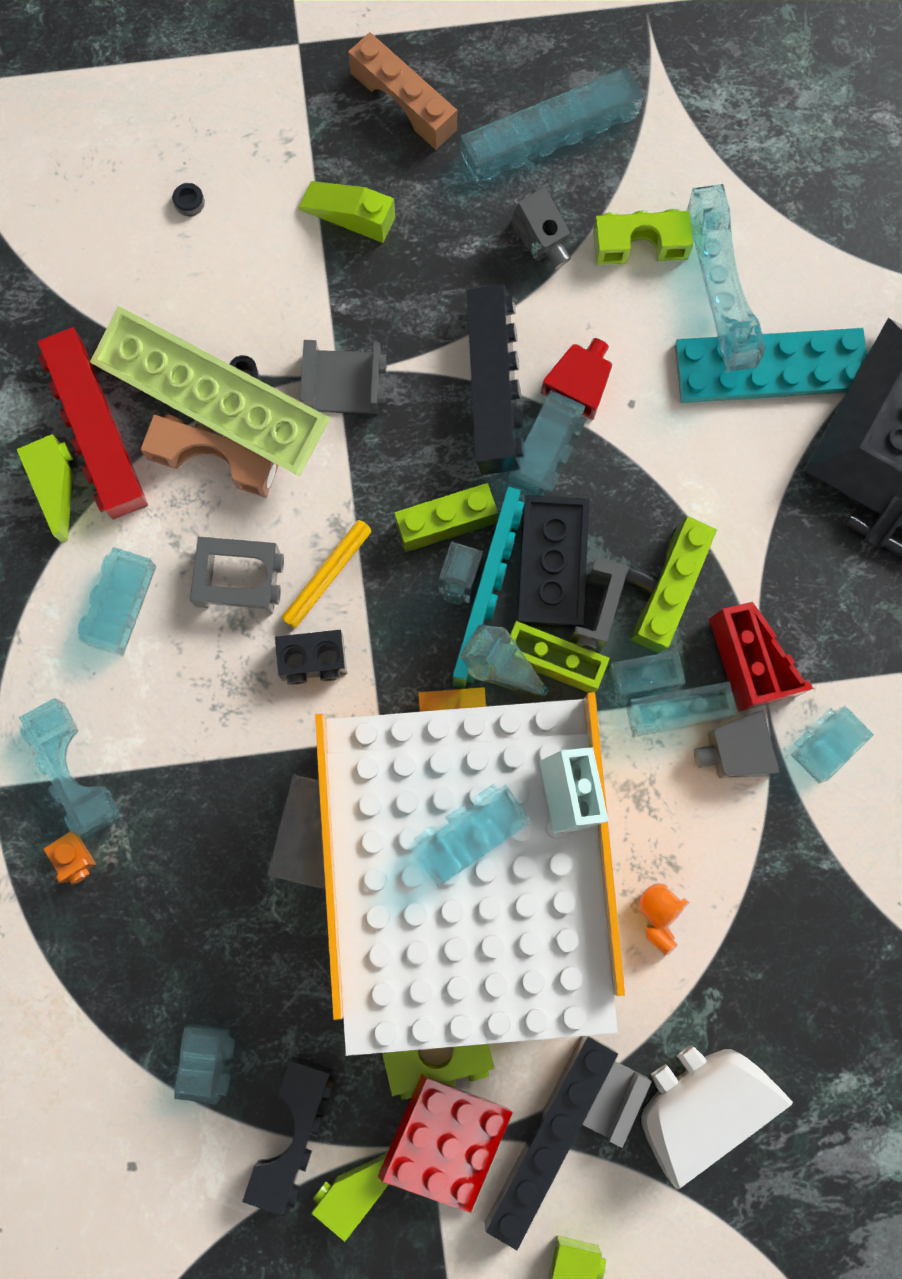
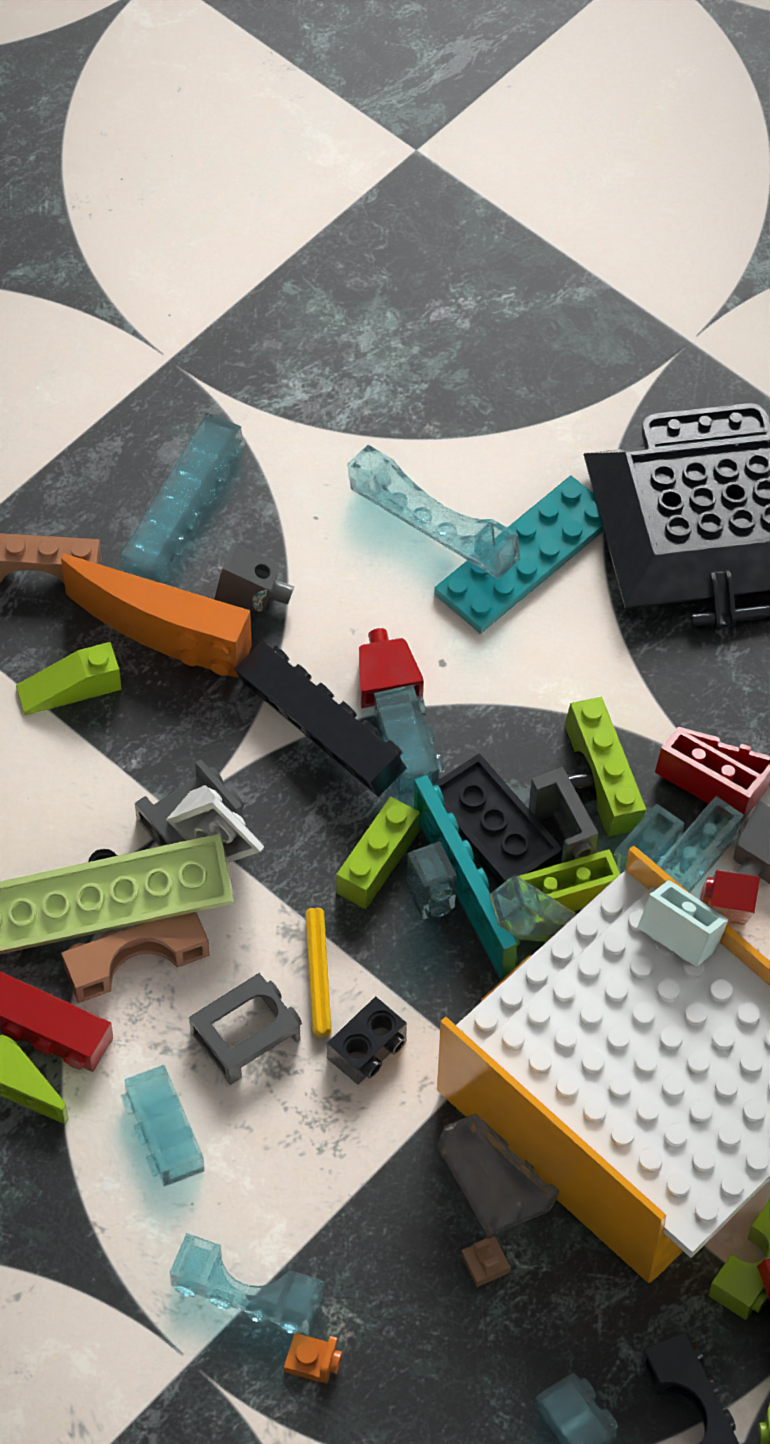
camera: 40 degrees left, 20 degrees down
clear light blue brick [412,784,532,888] -> none
lime arch [593,209,693,265] -> none
none -> orange slope [61,553,252,678]
none -> white slope [166,785,264,863]
none -> medium nougat tile [461,1236,511,1287]
none -> red brick [700,869,760,925]

